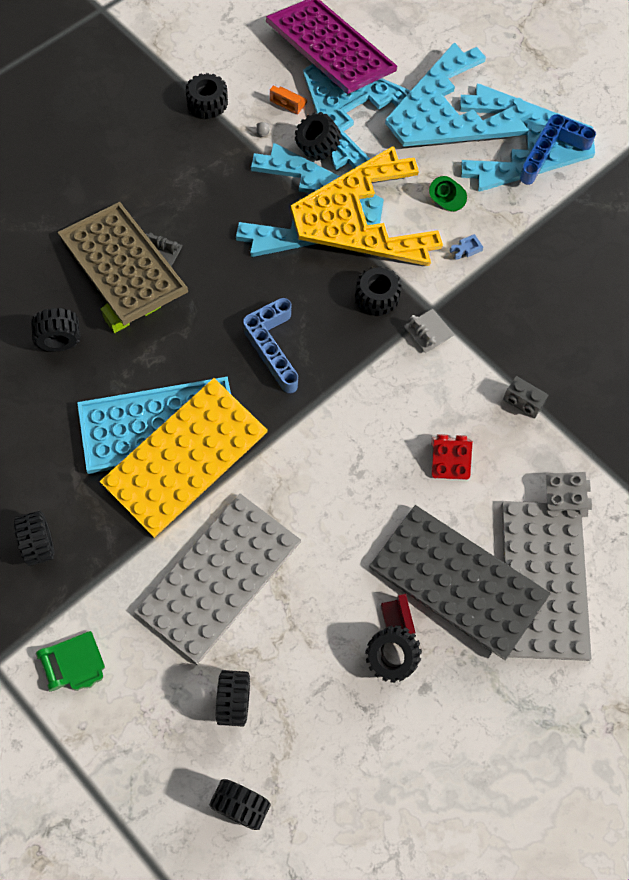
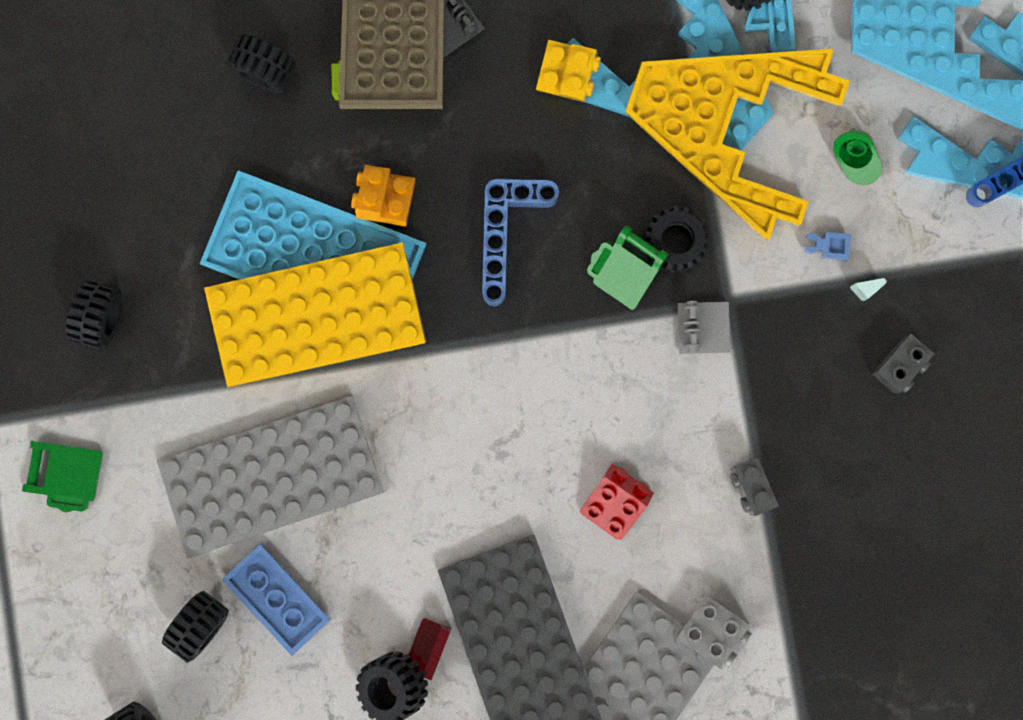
camera: 40 degrees right, 20 degrees up
none -> medium blue plate [222,544,331,656]
none -> light orange plate [351,165,415,226]
none -> yellow plate [536,40,601,102]
none -> piece [587,225,669,310]
none -> light aqua slope [850,278,886,301]
none -> dark grey brick [872,334,934,394]

